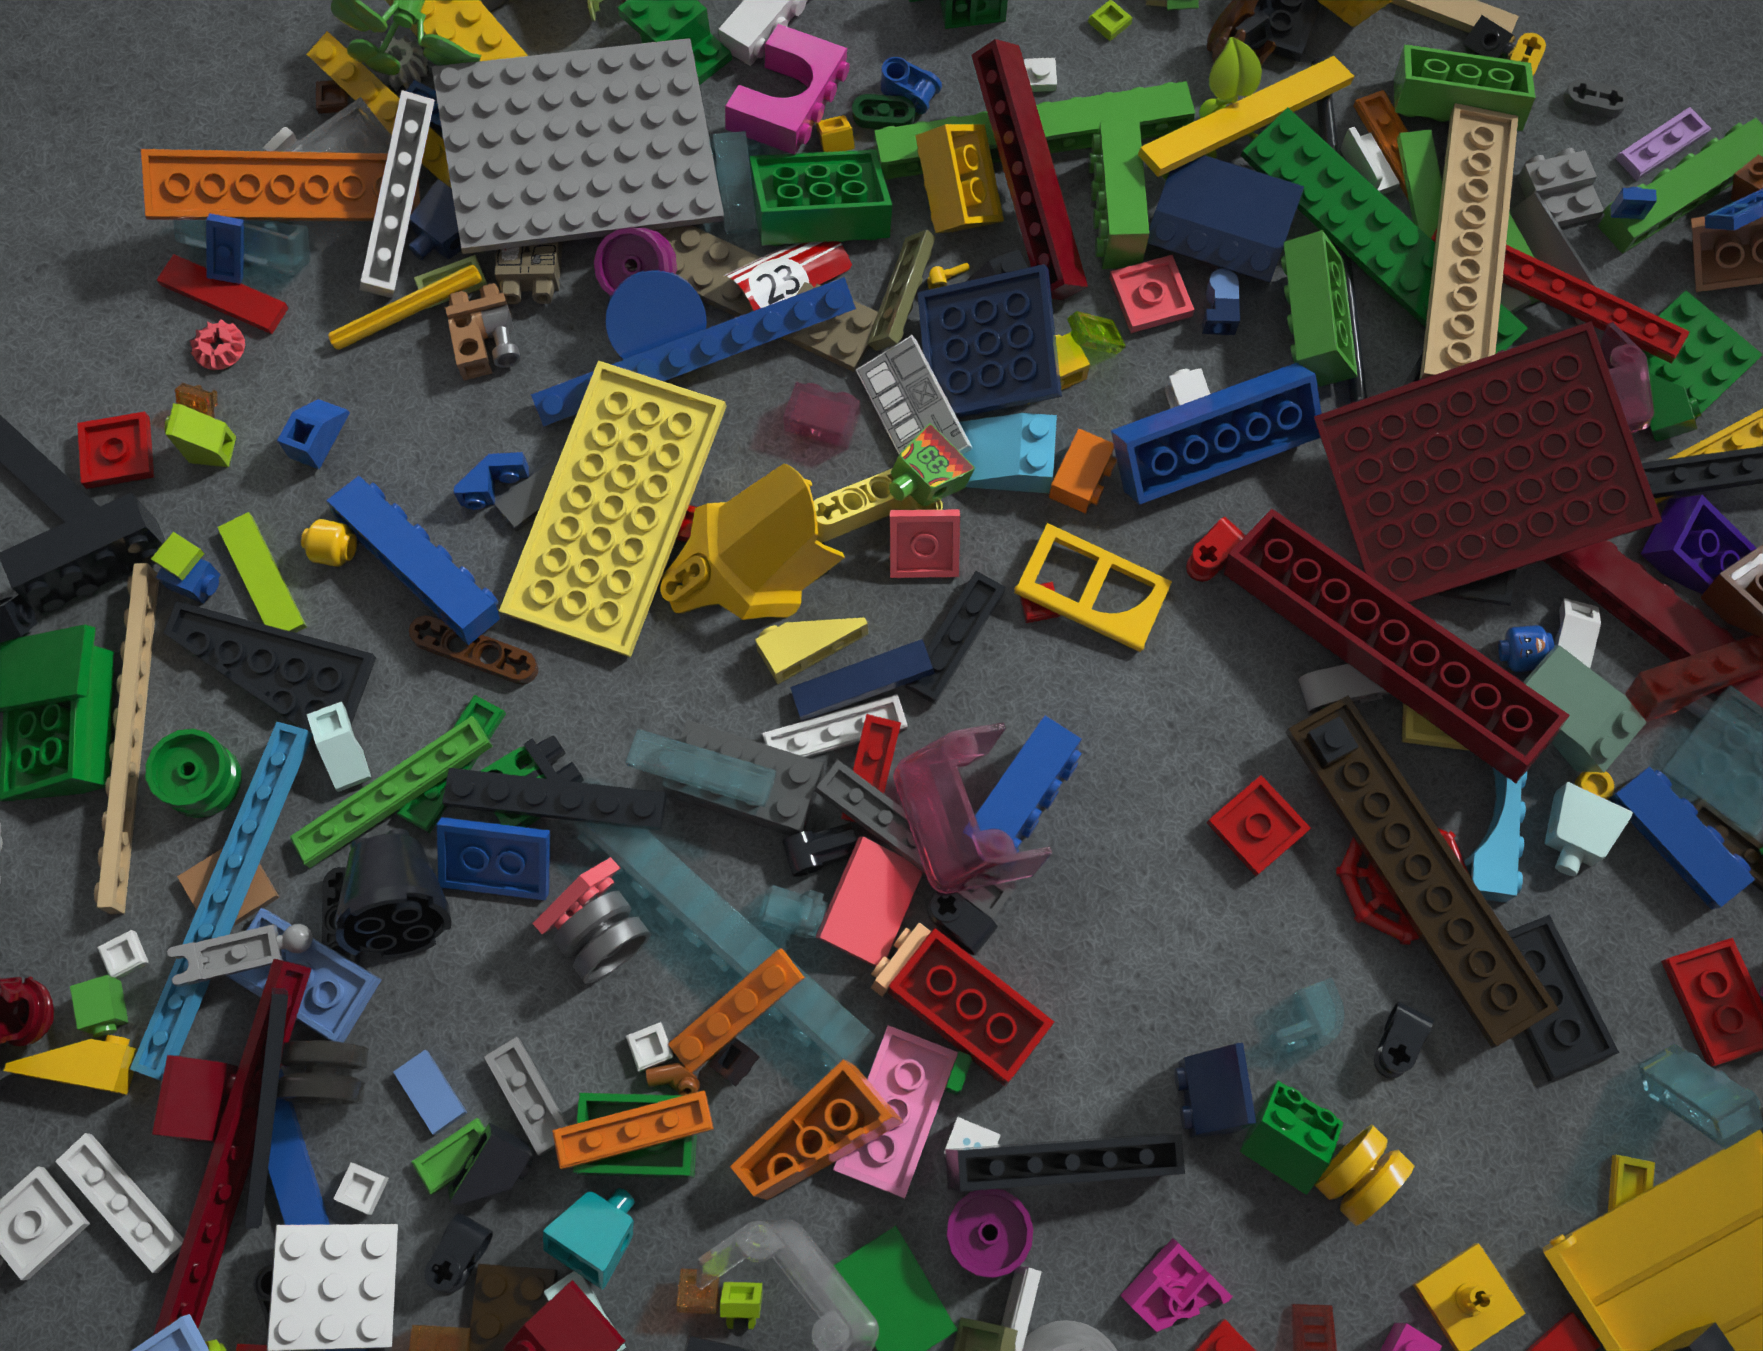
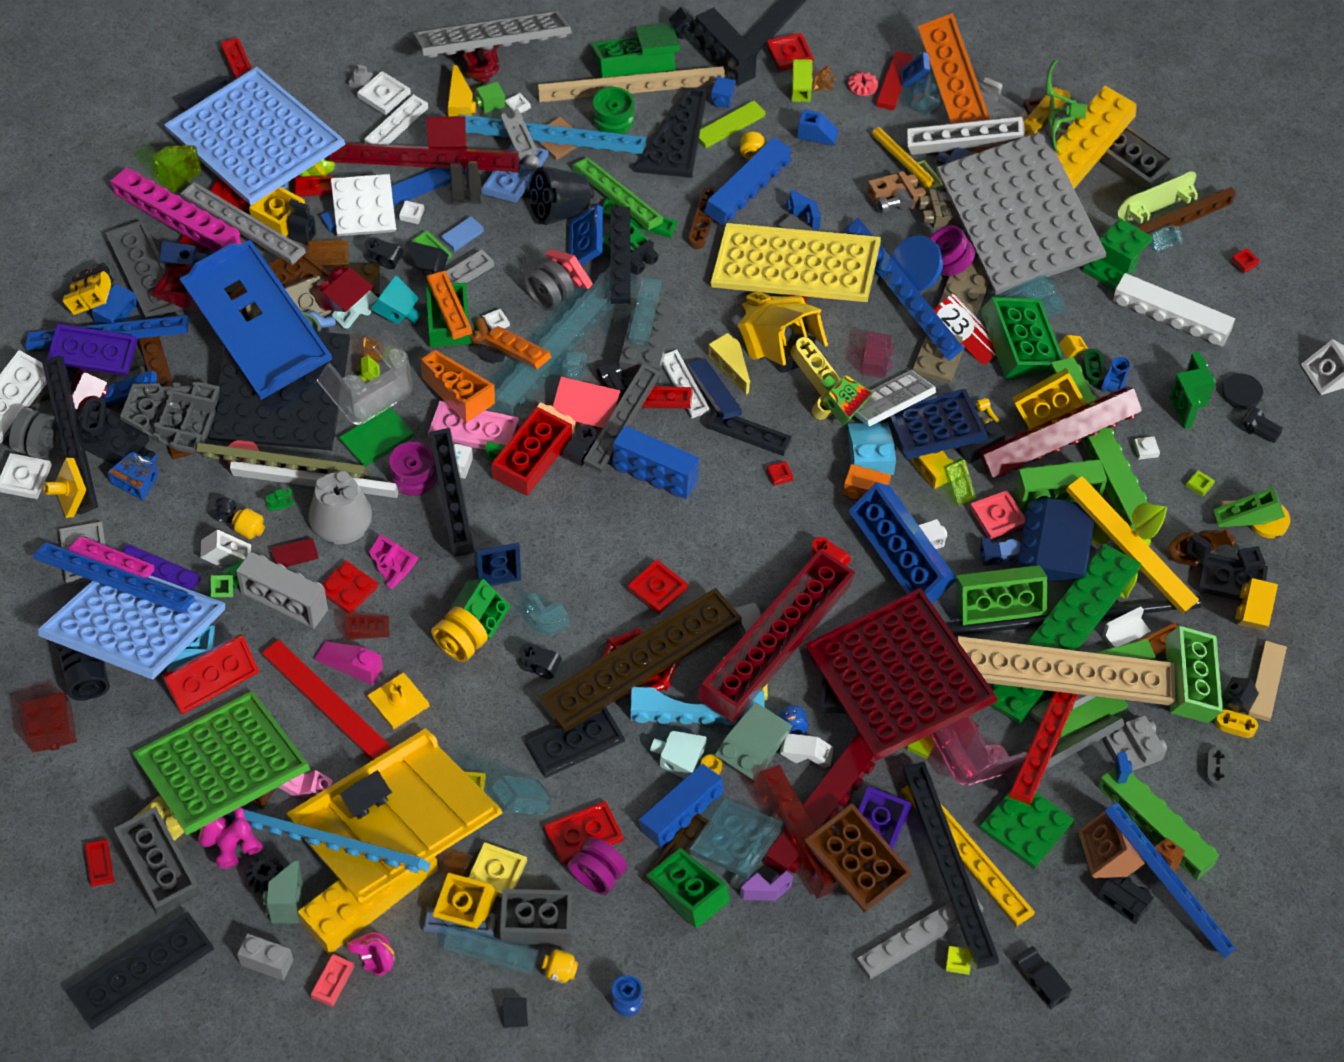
camera: 80 degrees right, 15 degrees down
lime tile [151,532,205,581] -> none
black tile [245,988,288,1229] -> none
light aqua slope [307,702,372,792] -> none
dark pink arch [725,24,850,155] -> none
olive plate [867,229,936,351] -> none
coral plate [890,509,960,578] -> none
clear pink windscreen [893,722,1052,894] -> none
yellow window [1014,523,1172,652] -> none
black plate [1306,716,1359,766] -> none
lavender tile [1616,107,1711,181] -> none
green slope [1633,369,1701,442] -> none

